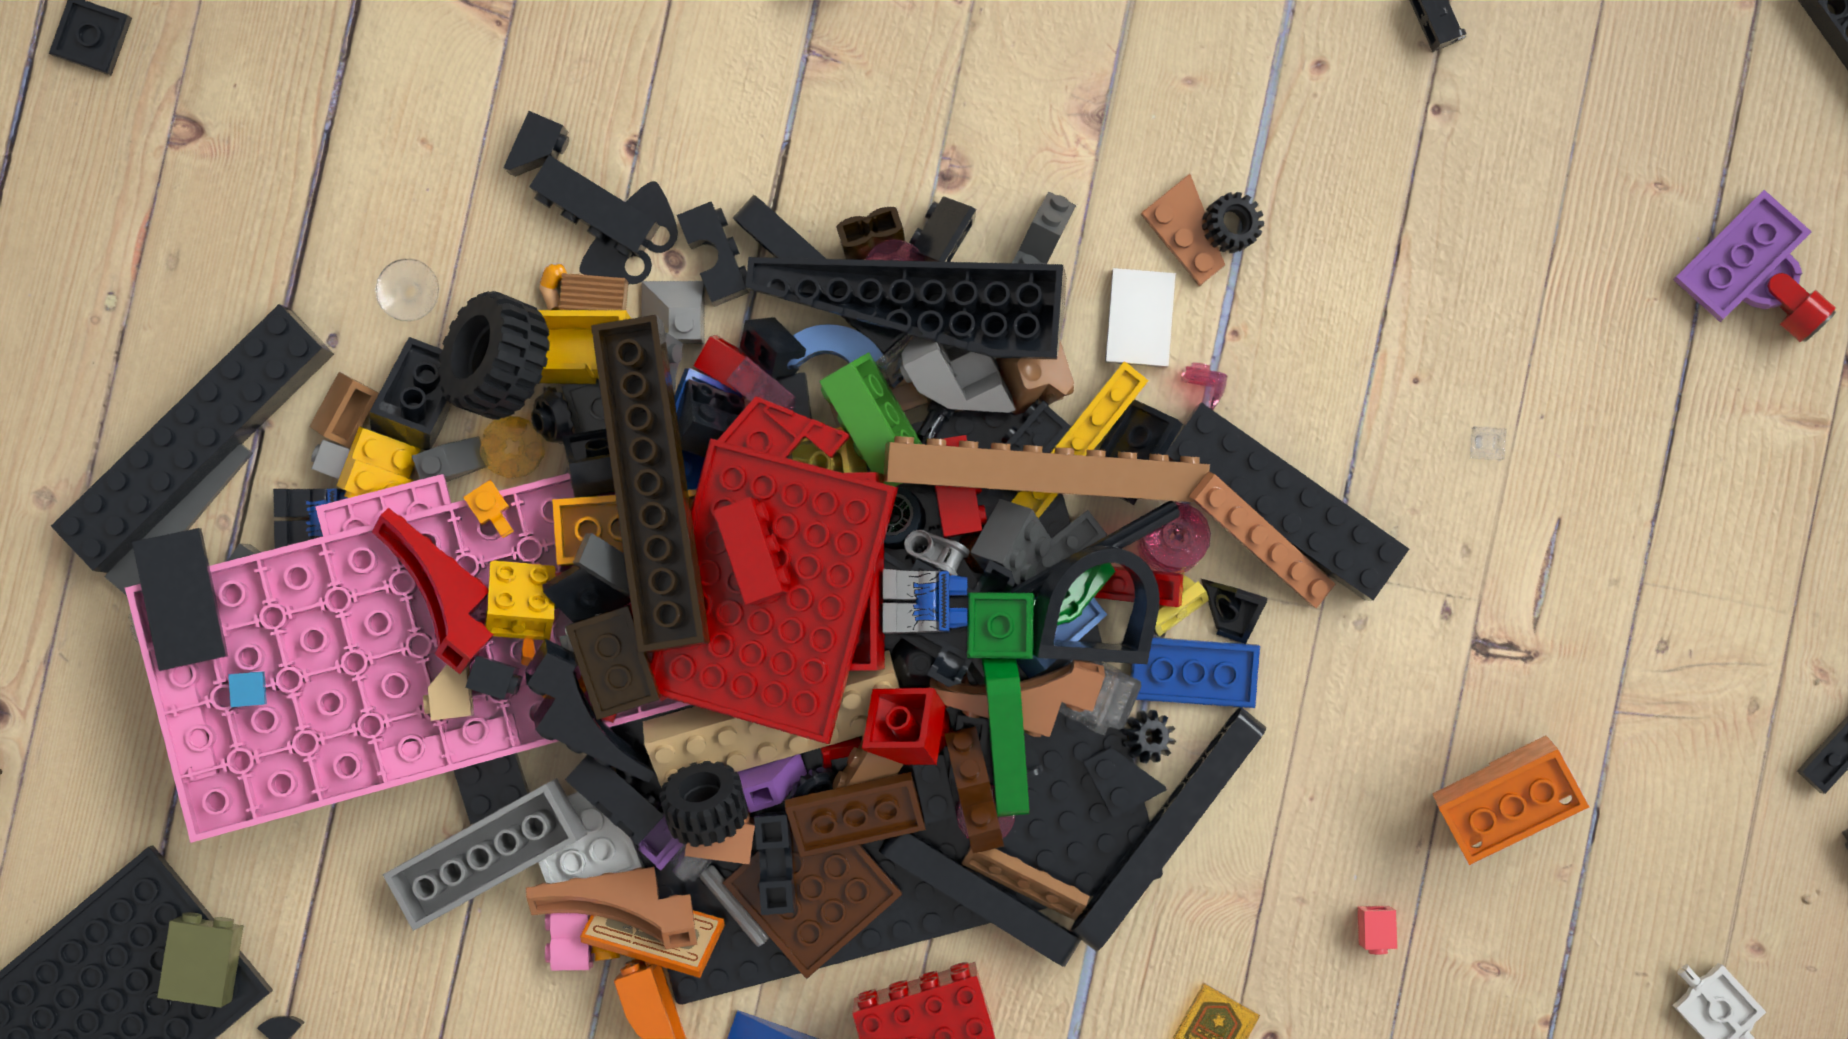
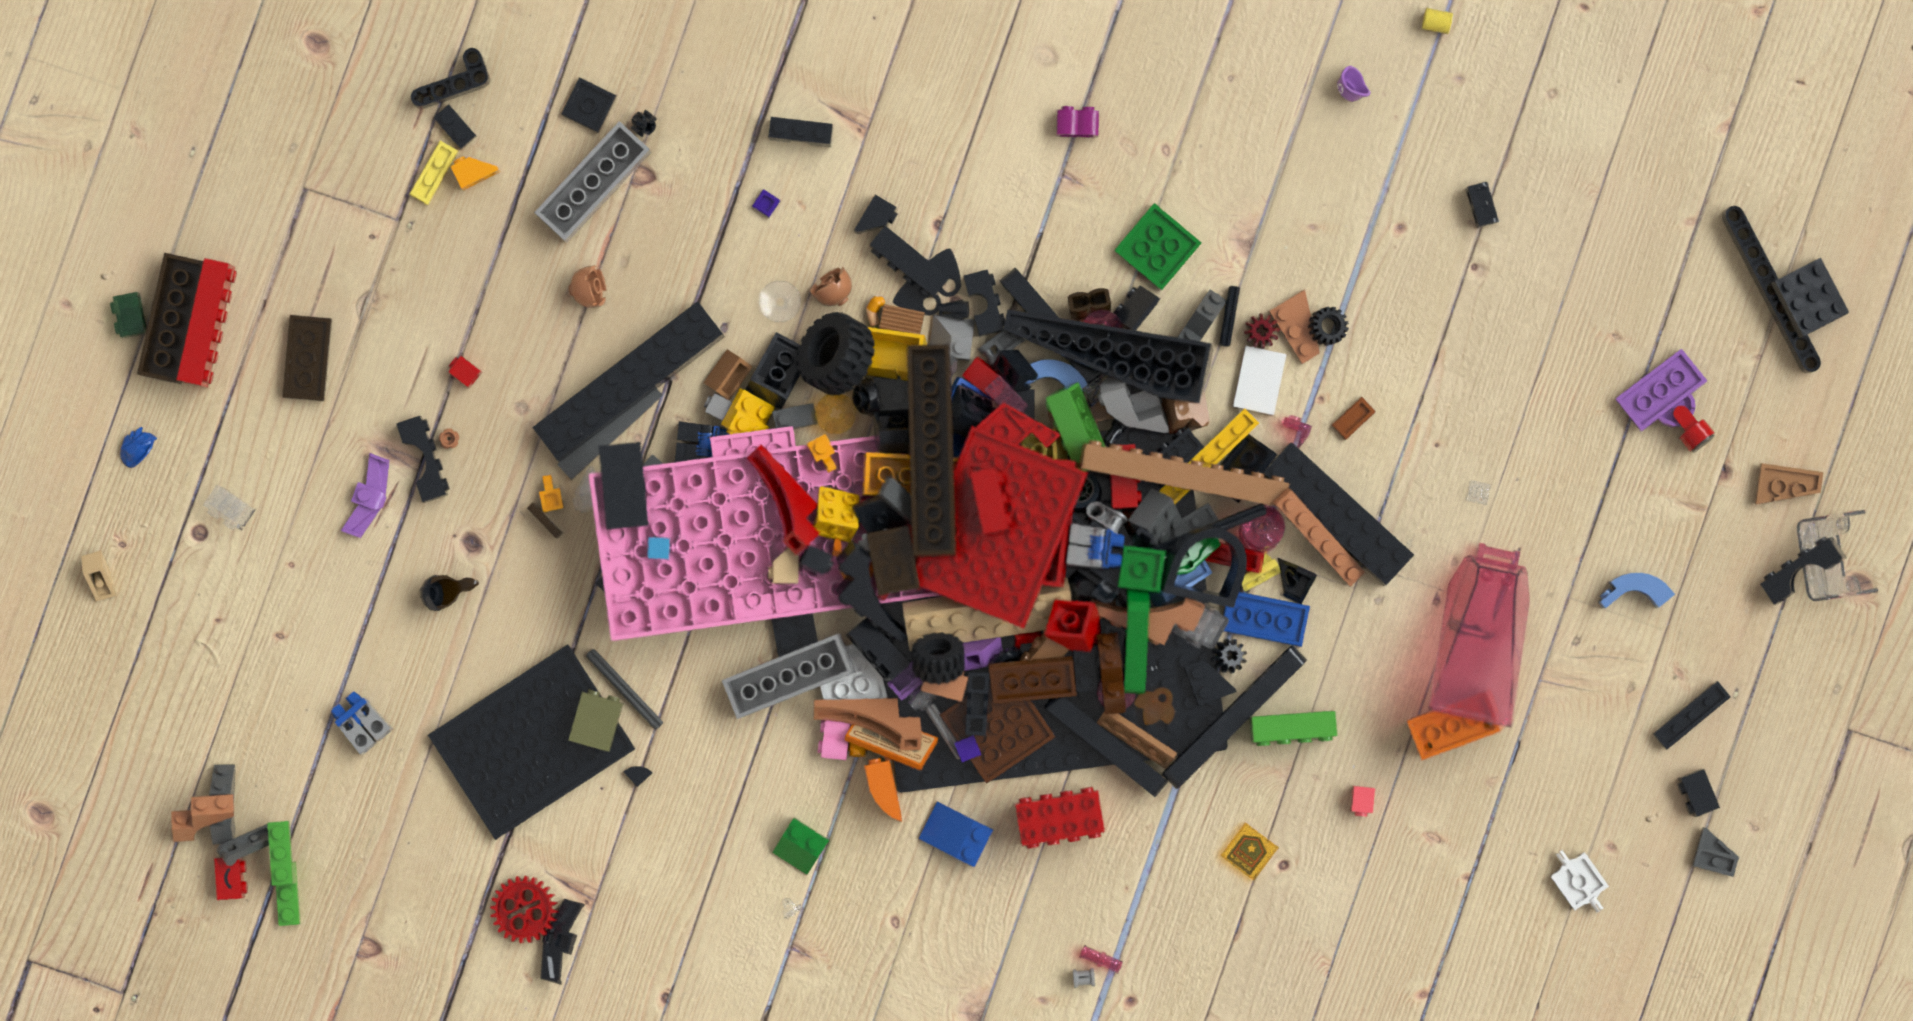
camera: 10 degrees right, 0 degrees up
none -> dark brown tile [527,503,563,539]
none -> light grey brick [534,121,651,243]
none -> light orange plate [539,475,564,512]
none -> nougat cylinder [569,265,606,308]
none -> dark grey axle [586,649,663,729]
none -> black gear [631,110,657,137]
none -> dark purple tile [752,189,781,218]
none -> black arch [768,117,833,147]
none -> nougat cylinder [810,267,852,306]
none -> black cone [939,299,969,320]
none -> dark purple tile [954,735,981,762]
none -> dark grey plate [978,330,1025,366]
none -> green plate [1114,203,1202,291]
none -> clear orange plate [1134,688,1175,725]
none -> black axle [1219,286,1240,347]
none -> dark red gear [1244,313,1280,349]
none -> bright green brick [1249,711,1337,746]
none -> dark orange tile [1331,397,1376,440]
none -> clear pink windscreen [1428,542,1530,728]
none -> medium blue arch [1598,573,1675,608]

